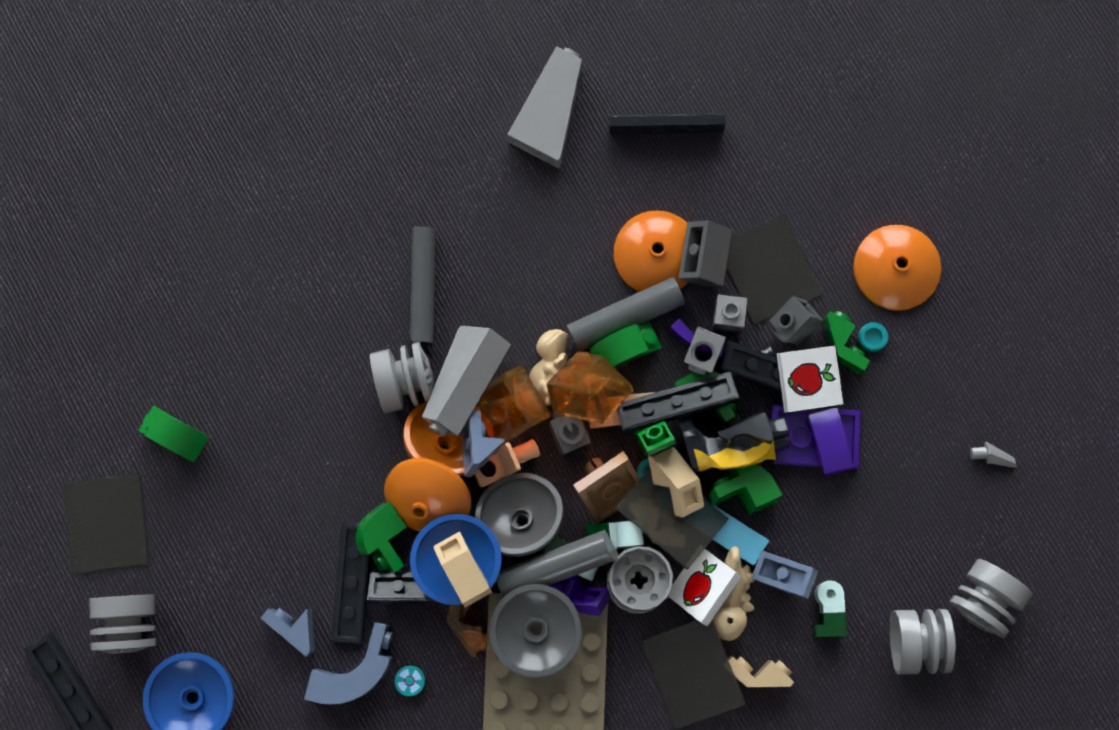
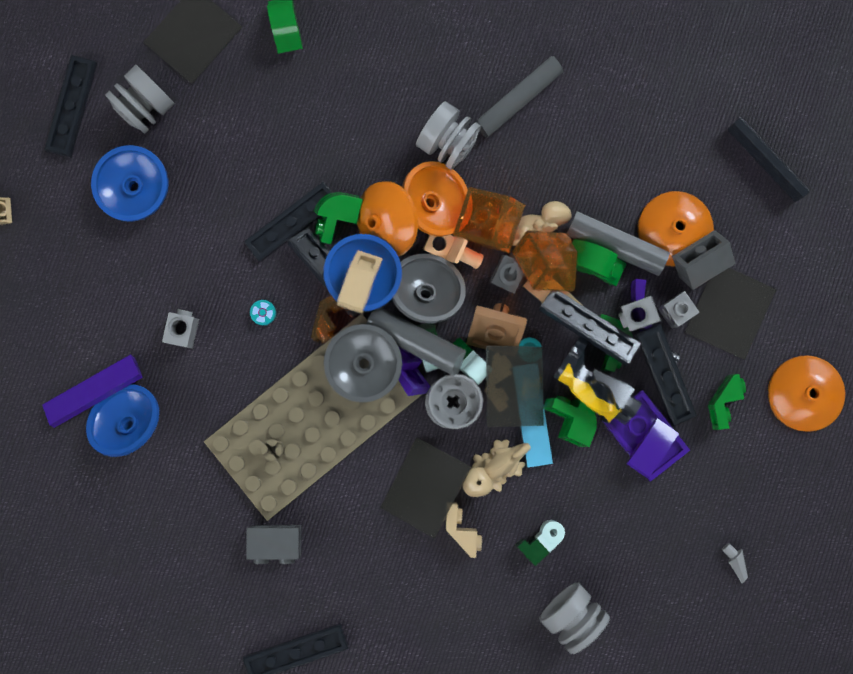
camera: 45 degrees right, 5 degrees up
sand blue slope [261,608,315,657] -> none
sand blue arch [304,622,393,704] -> none
light grey slope [422,326,511,437] -> none
sand blue slope [461,410,505,477] -> none
light grey slope [507,46,582,168] -> none
green slope [633,421,676,457] -> none
tan slope [648,446,705,517] -> none
white tile [668,545,742,626] -> none
sand blue slope [751,550,818,599] -> none
dark grey brick [769,296,824,345] -> none
white tile [777,346,843,412] -> none
teal tile [857,322,888,353] -> none
light grey wheel [949,559,1033,638] -> none

